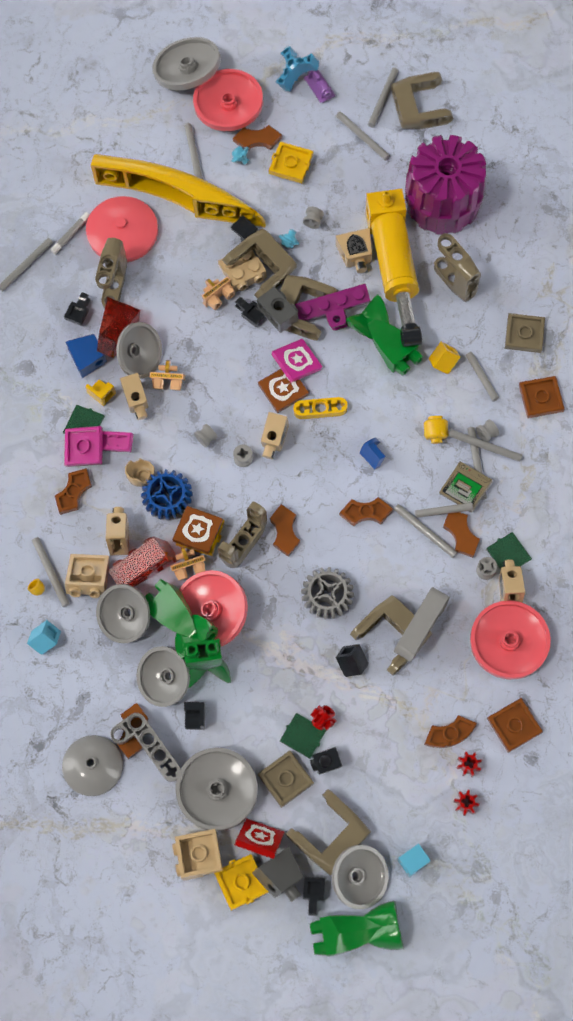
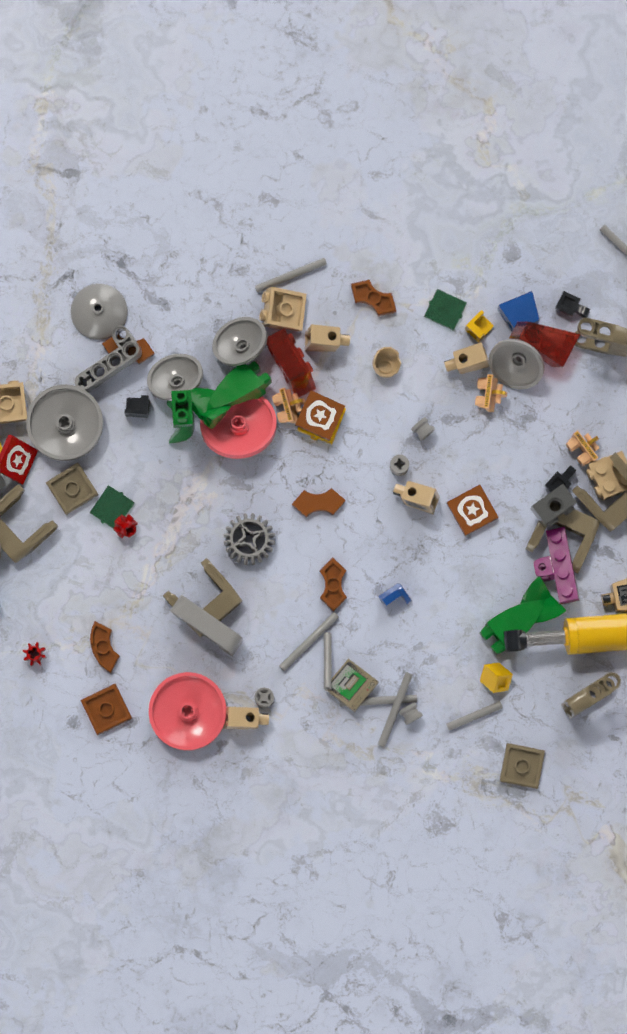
camera: 90 degrees right, 10 degrees up
yellow hinge [27,578,45,596] -> none
medium azure panel [27,620,61,655] -> none
dark pink tile [64,426,103,467] -> none
dark pink plate [103,431,134,452] -> none
blue gear [141,469,193,520] -> none
dark tan connector [218,501,267,568] -> none
dark pink tile [271,338,322,383] -> none
yellow beam [293,397,348,419] -> none
black brick [310,747,342,775] -> none
black panel [336,644,368,677] -> none
yellow head [424,416,449,444] -> none
dark orange tile [443,512,480,558] -> none
red gear [457,751,482,777] -> none
clear green piece [486,532,532,570] -> none
dark orange tile [519,376,565,418] -> none

